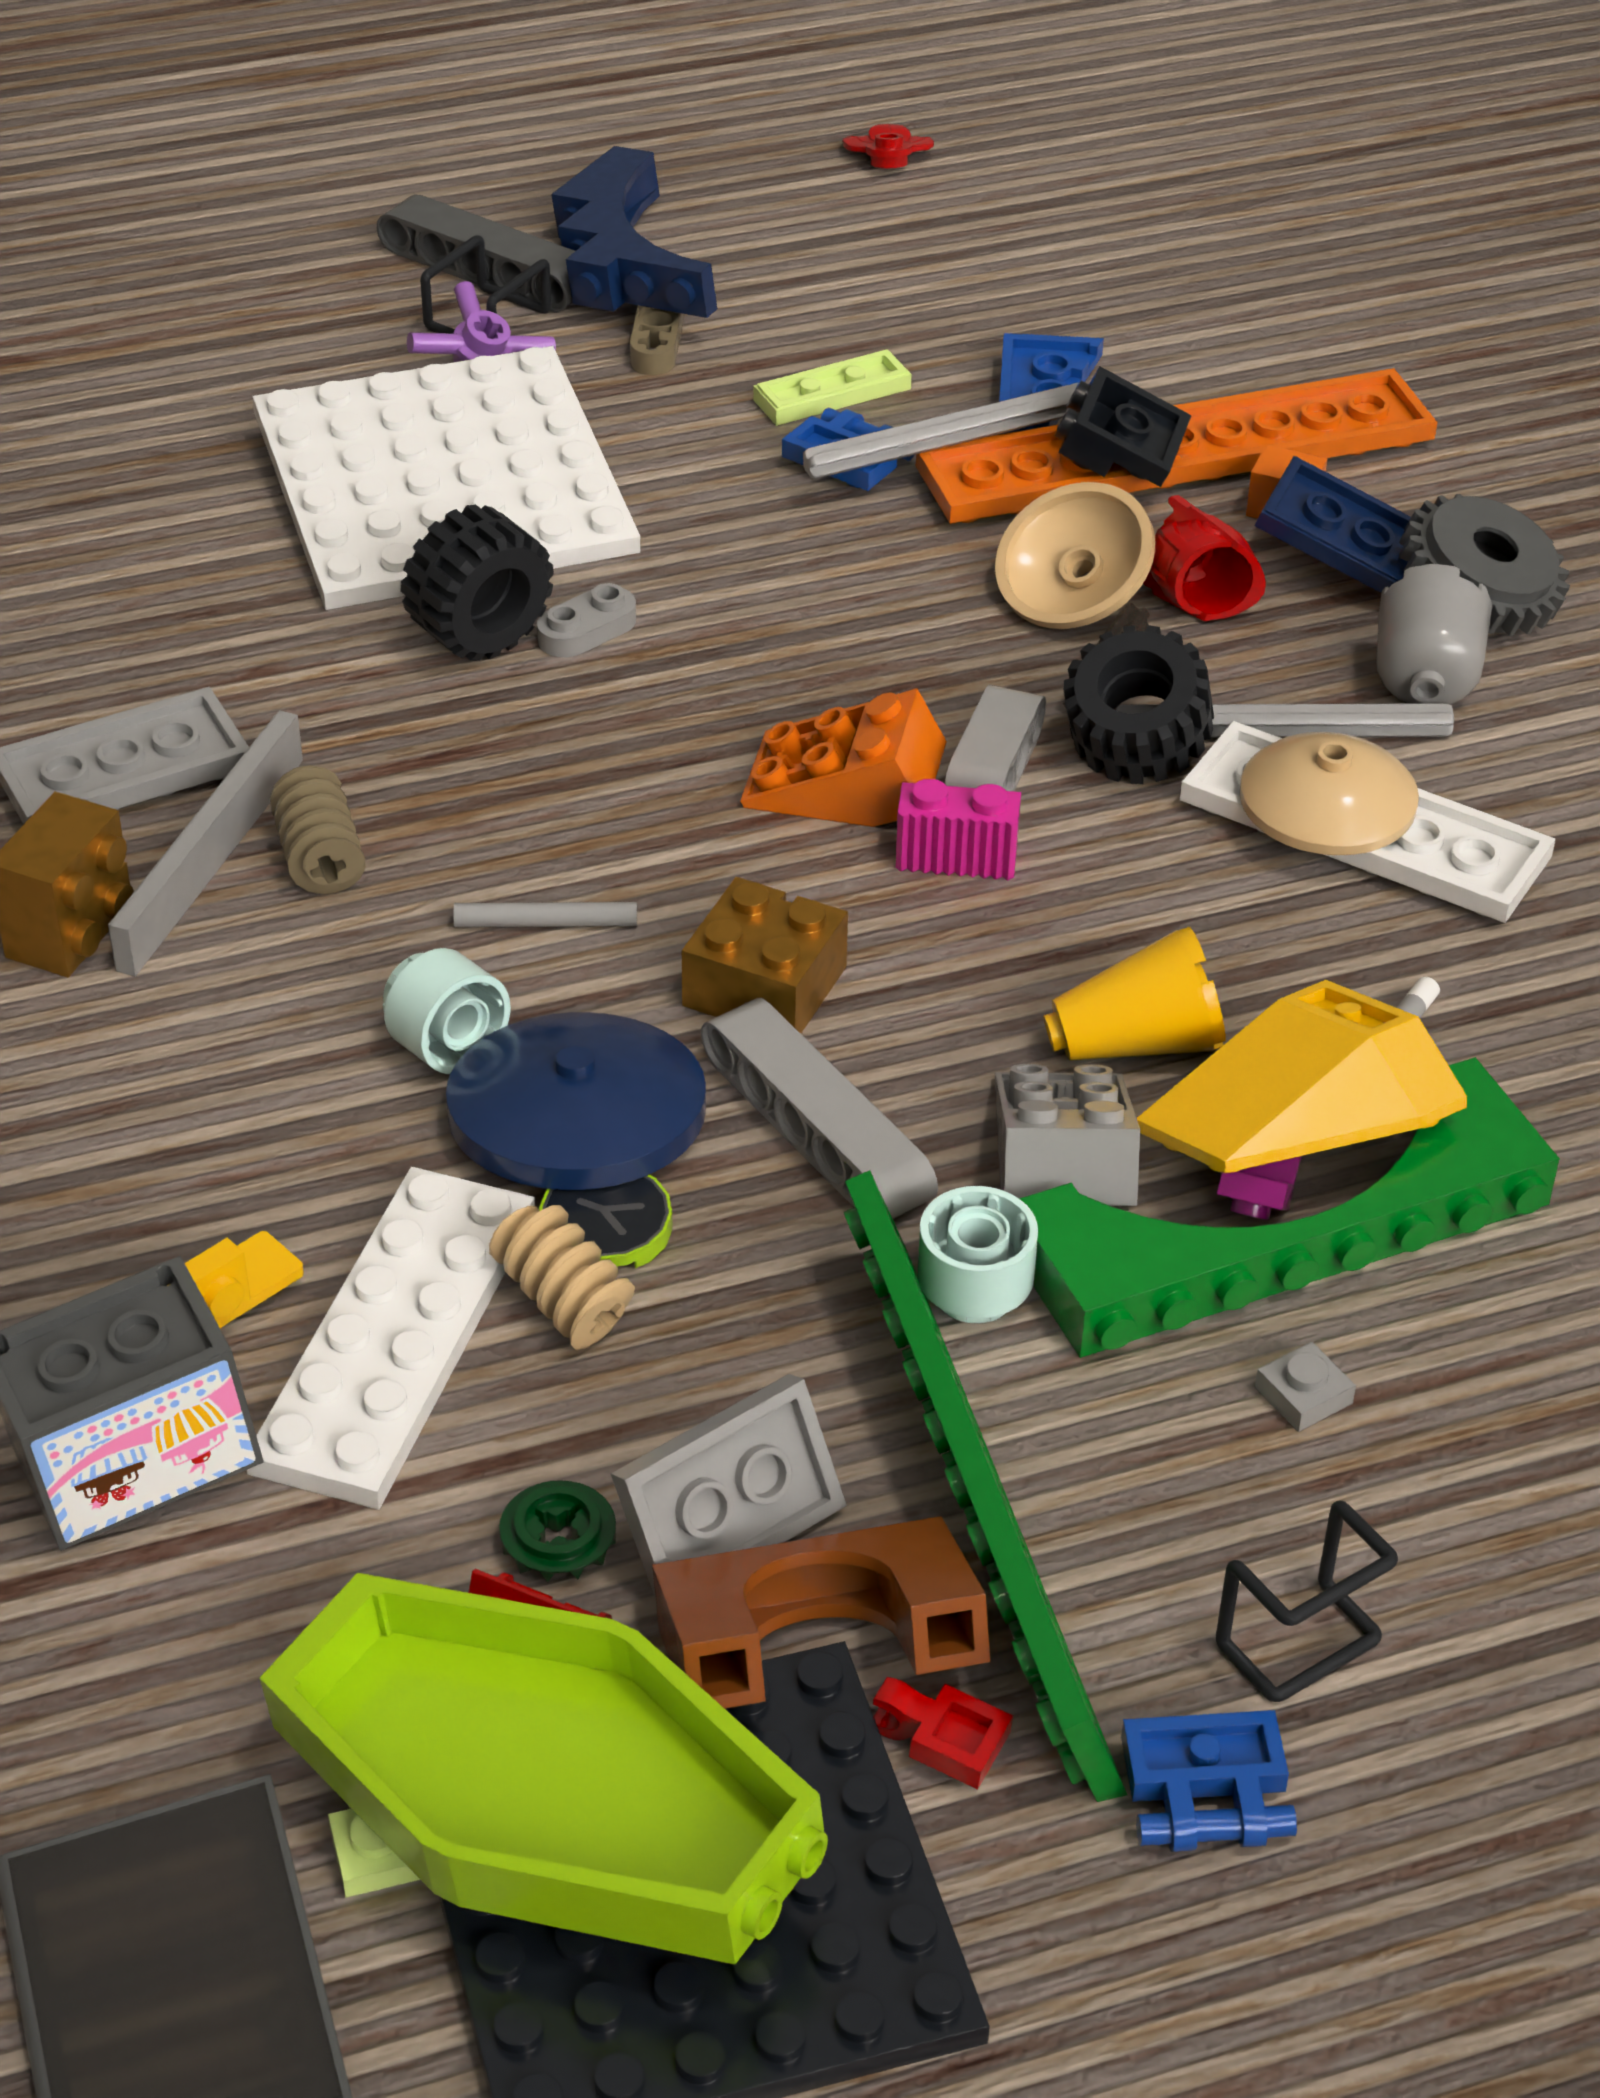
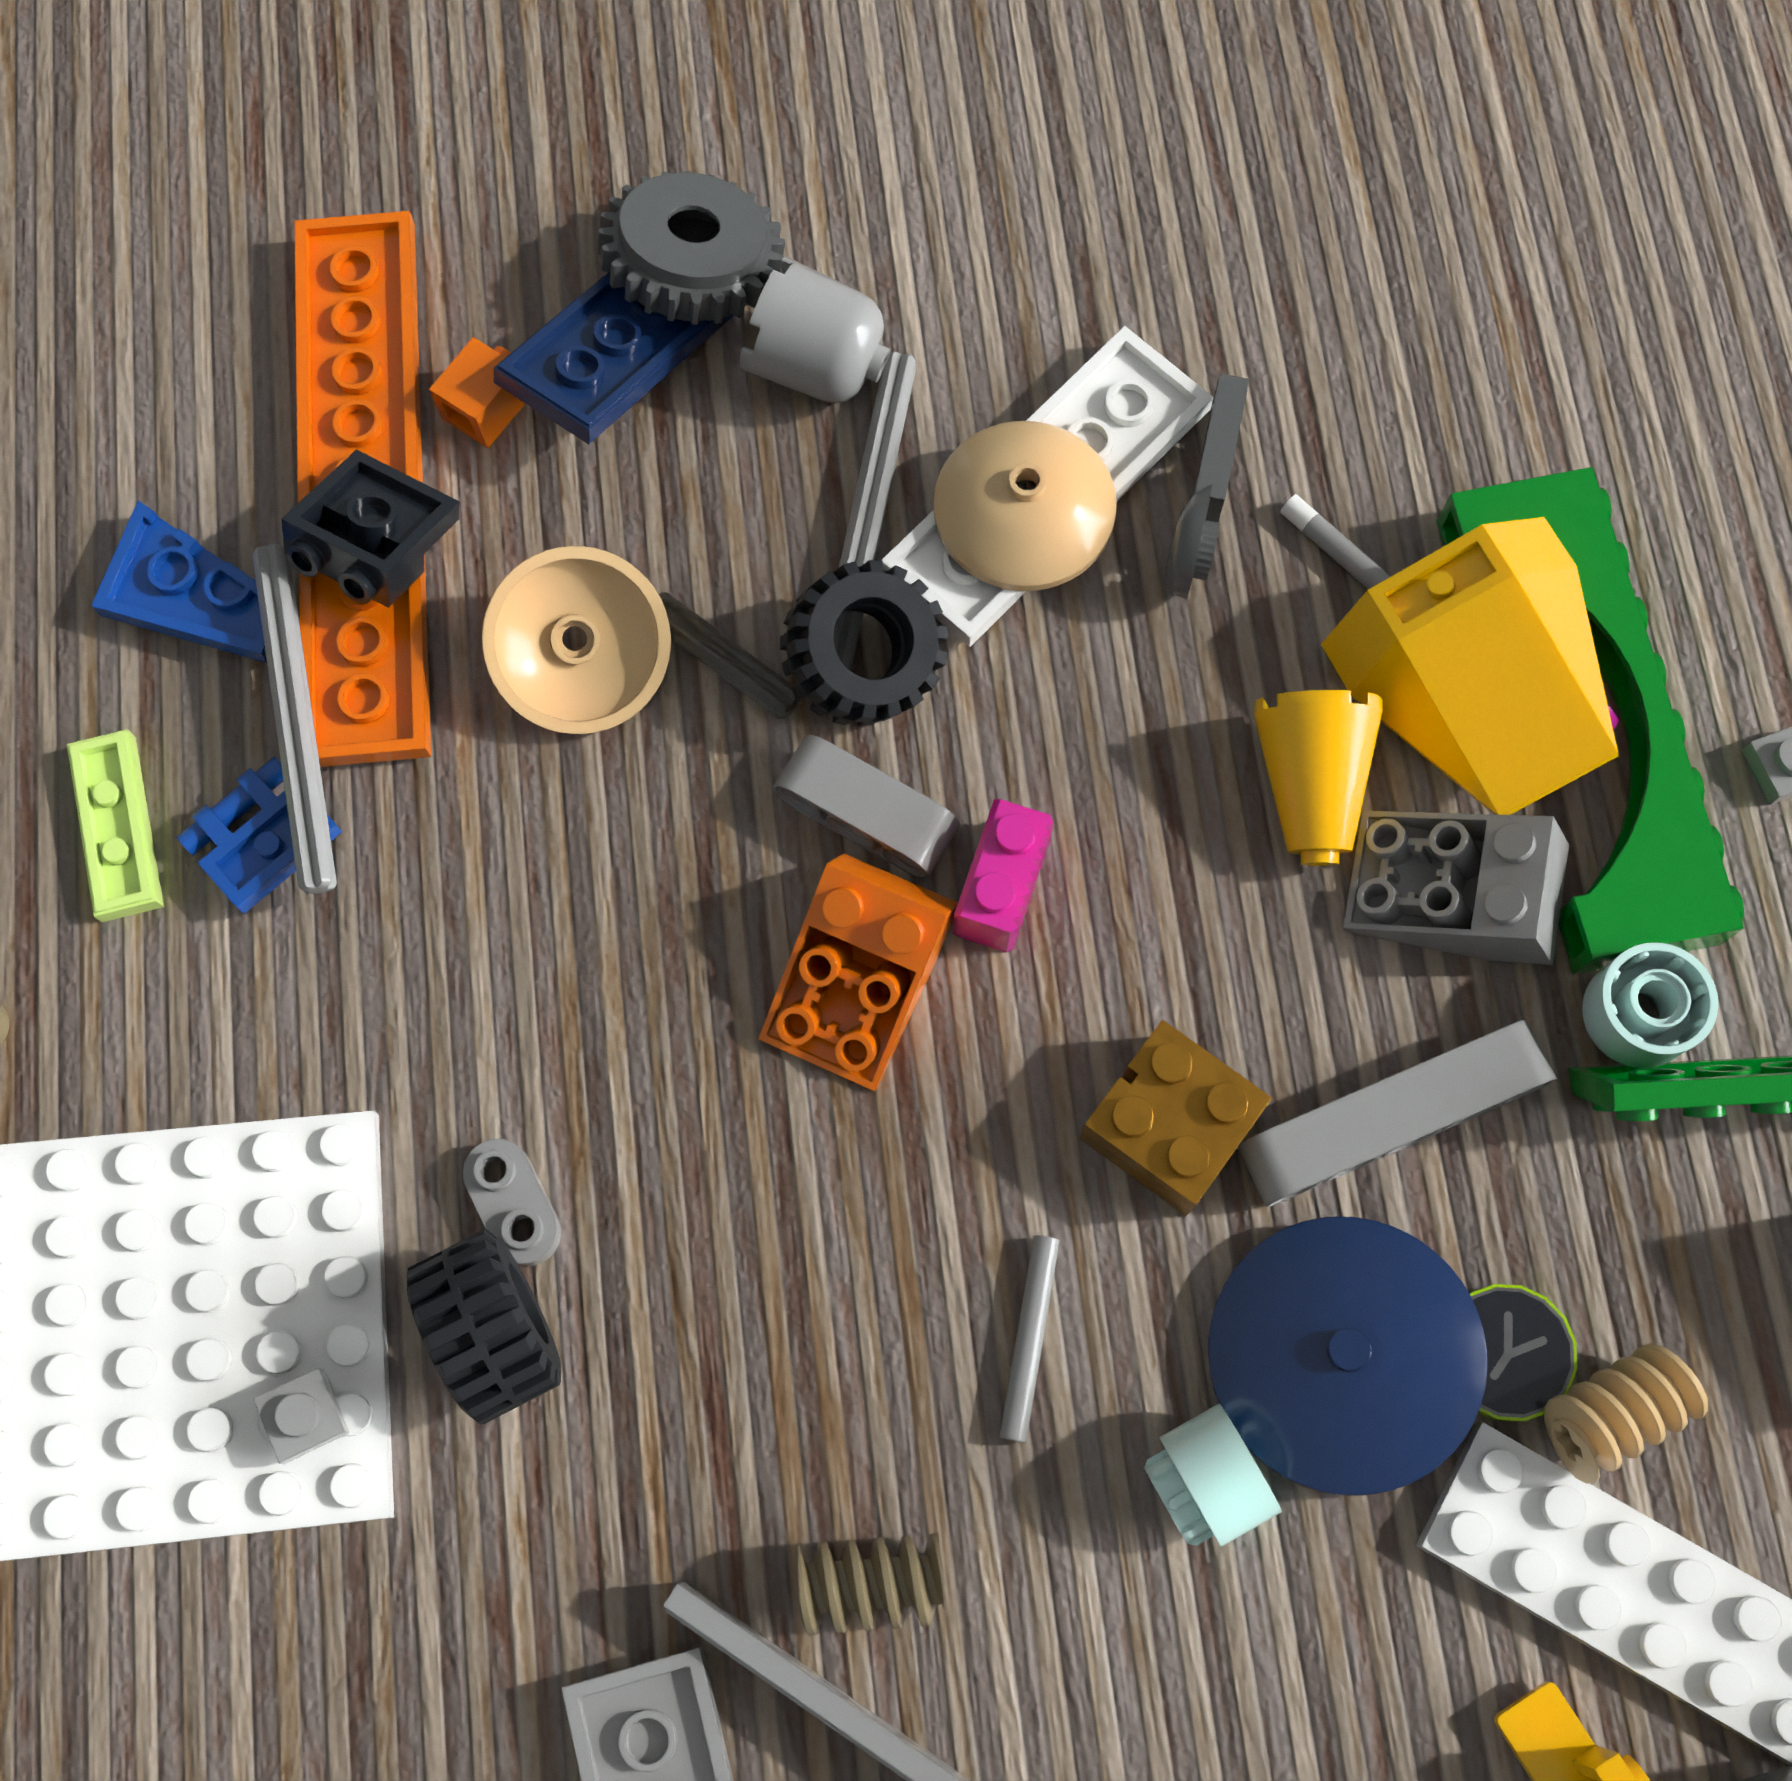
camera: 75 degrees left, 30 degrees up
red helmet [1143,495,1266,621] -> none
none -> light grey plate [253,1368,350,1464]
none -> dark grey beam [1165,373,1249,600]

